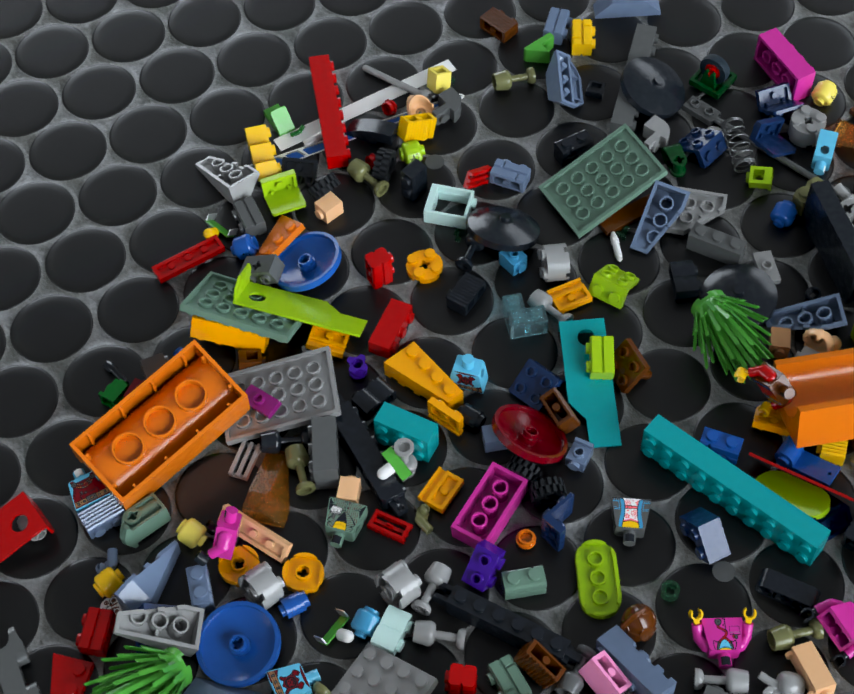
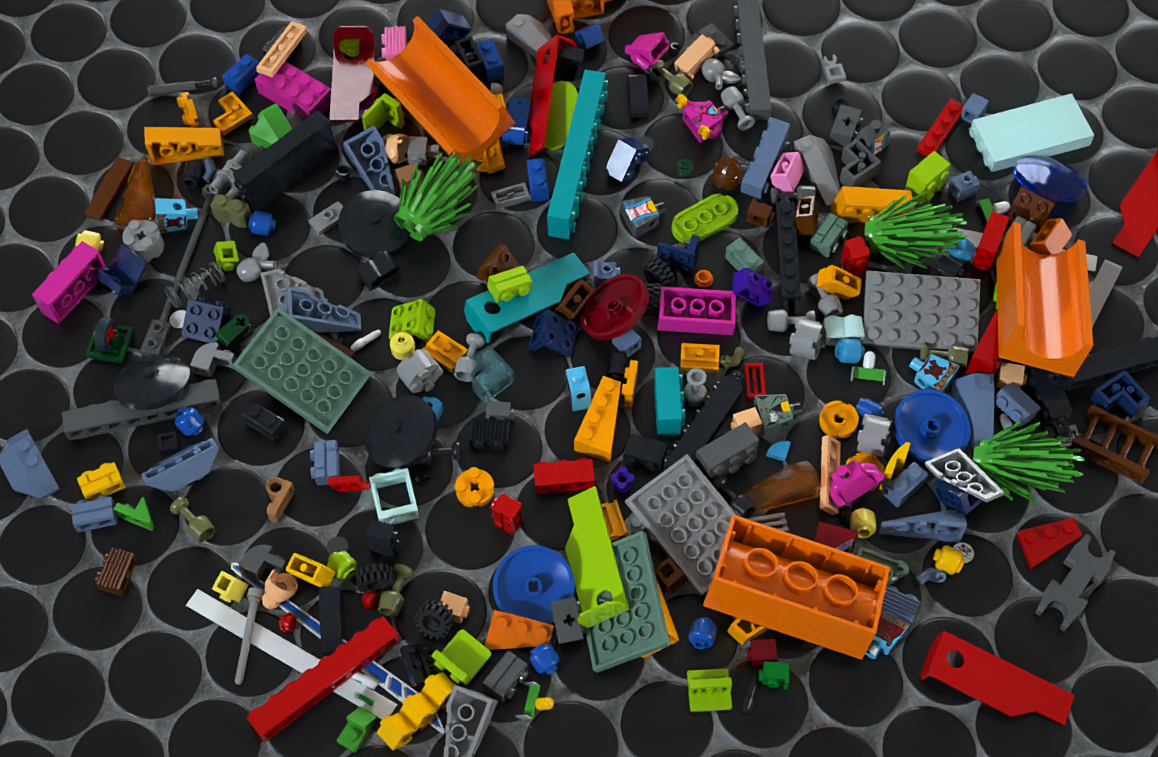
camera: 120 degrees left, 5 degrees up
red brick [76,607,116,658] -> none
dark grey brick [138,352,169,379] -> none
red plate [151,235,226,284] -> none
magenta plate [245,384,282,419] -> none
olive piece [285,444,316,496] -> none
bright green piece [377,445,414,482] -> none
dark grey brick [686,222,747,265] -> none
torso [734,361,797,417] -> none
dark blue bracket [749,116,797,158] -> none
none -> blue head [175,407,204,436]
none -> light grey piece [236,243,276,282]
none -> medium nougat plate [266,477,295,524]
none -> light yellow head [390,332,415,360]
none -> dark grey brick [486,401,515,422]
none -> light grey tile [491,182,531,210]
none -> lime bracket [687,668,732,712]
none -> reddish brown brick [746,197,776,228]
none -> dark azure tile [766,441,791,462]
none -> dark red slope [814,522,859,553]
none -> light orange brick [817,265,862,300]
none -> yellow slope [879,442,910,490]

